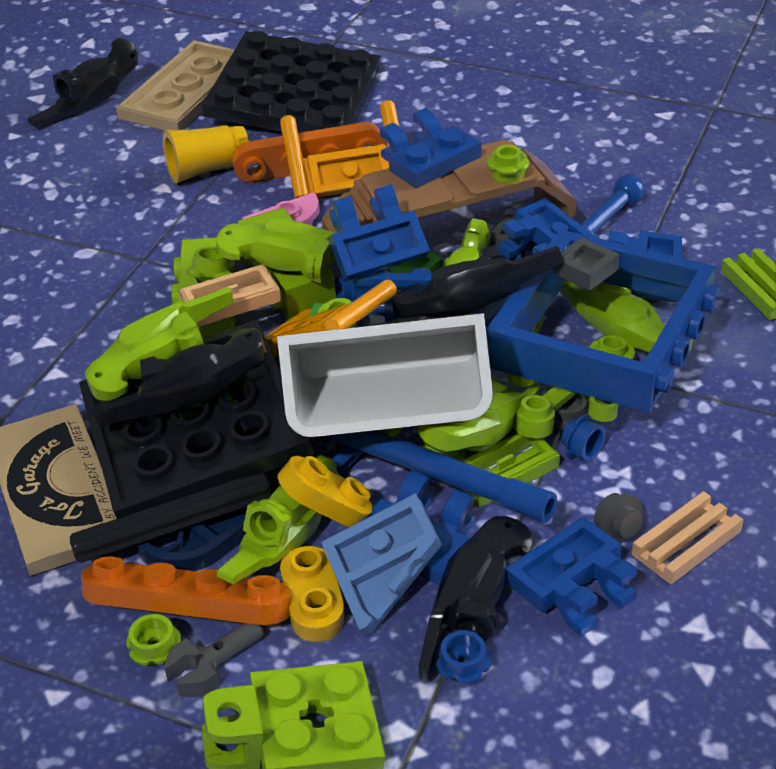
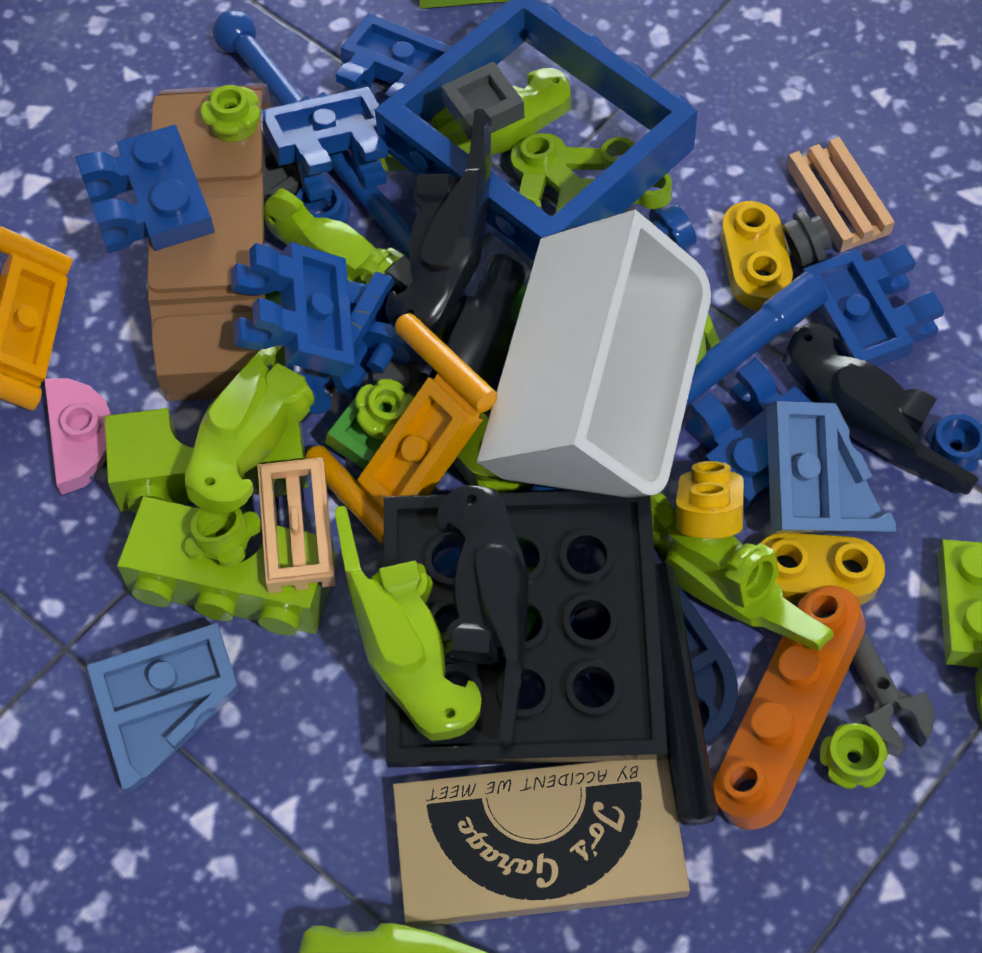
camera: 75 degrees left, 20 degrees up
none -> medium blue wing [86,623,239,794]
none -> yellow plate [720,201,793,311]

